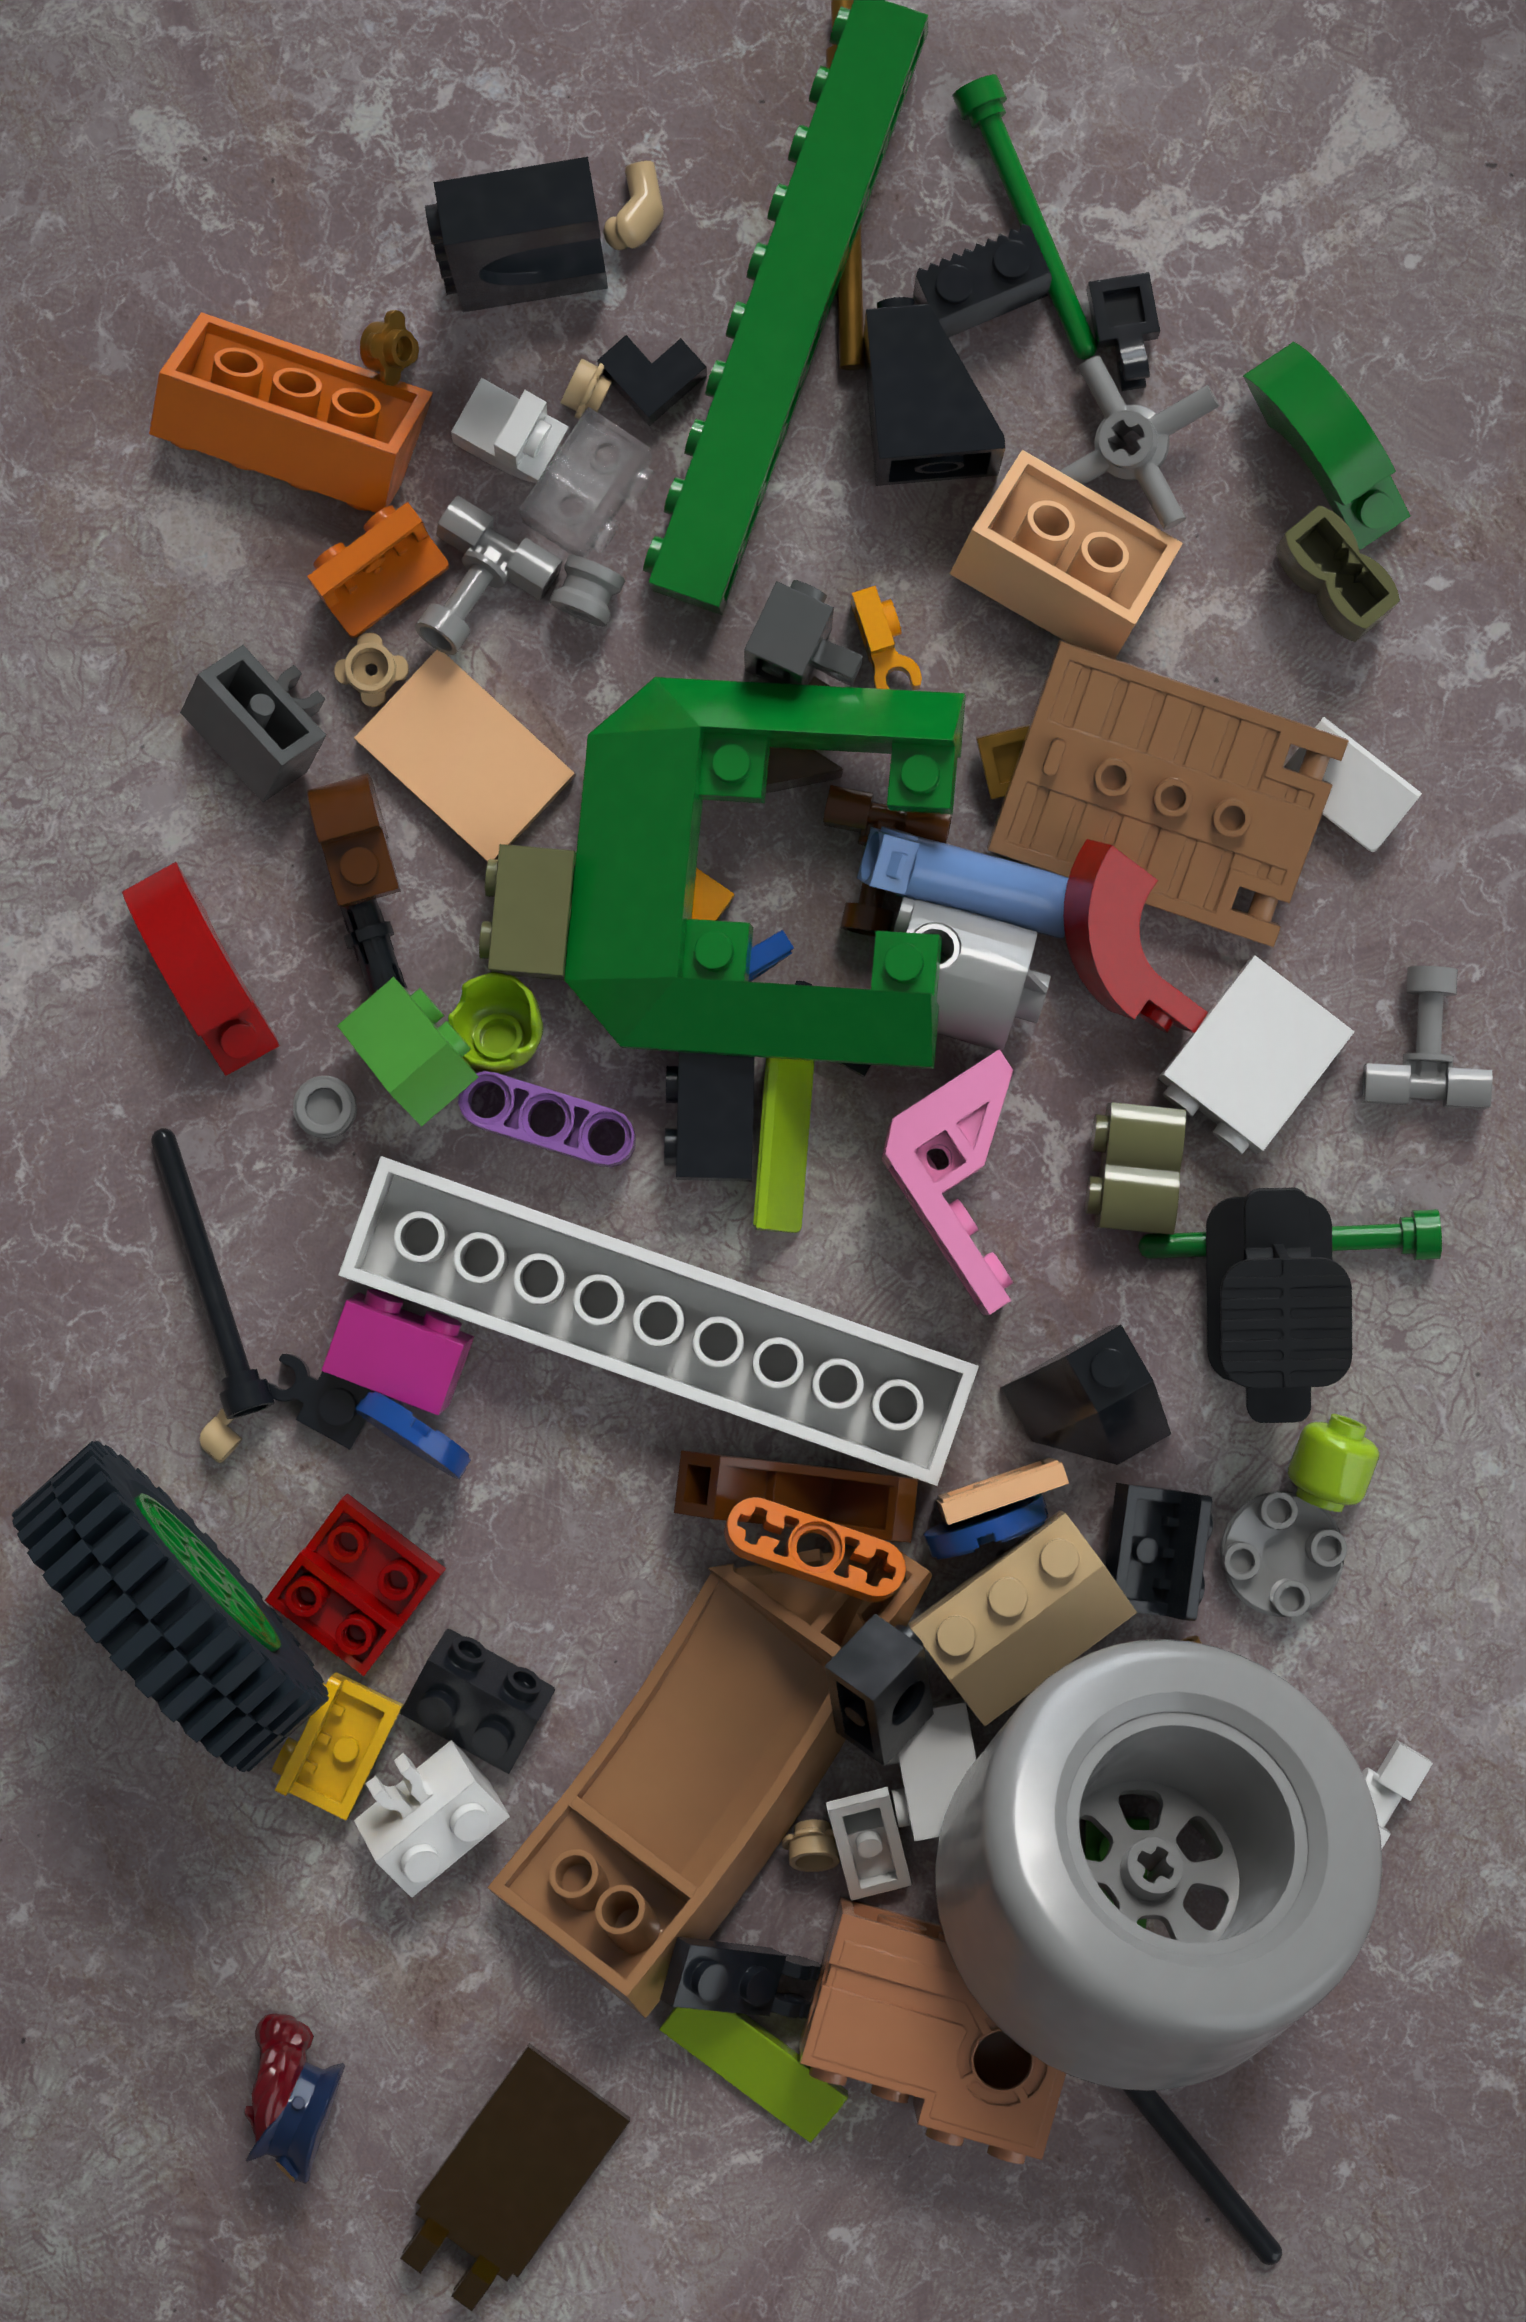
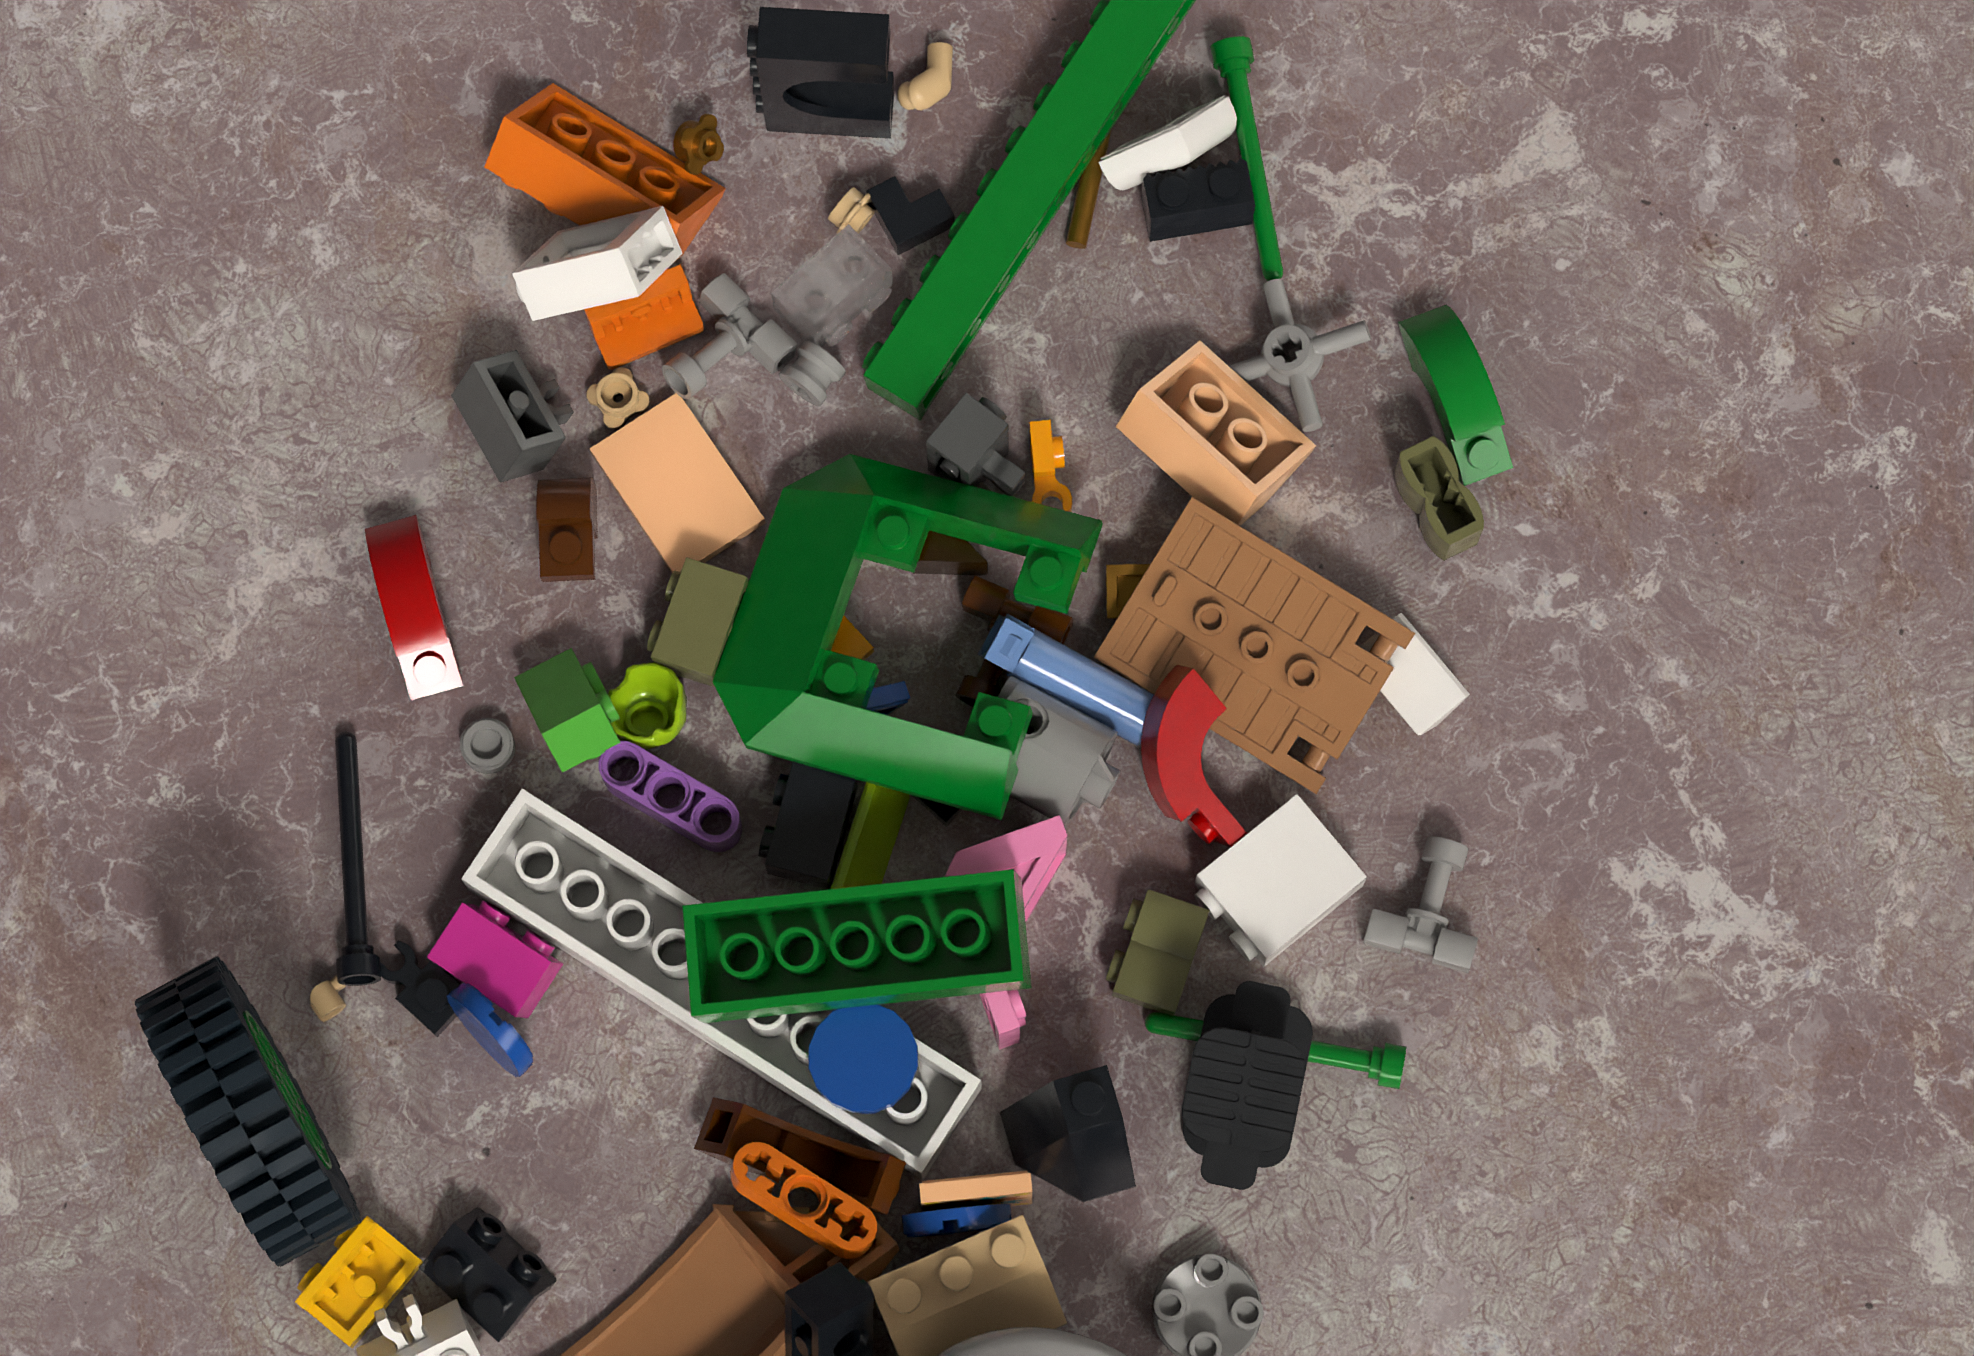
camera: 15 degrees right, 10 degrees down
red slope [264,1493,446,1676] -> none
black pin [330,882,408,997] -> none
white brick [451,378,569,483] -> none
black slope [863,297,1005,486] -> none
black plate [1086,272,1160,391] -> none
black bracket [1105,1483,1213,1621] -> none
lime head [1288,1414,1380,1512] -> none
none -> white window [512,206,683,321]
none -> green brick [682,869,1032,1023]
none -> blue tile [809,1005,918,1114]
none -> white brick [1098,96,1237,191]

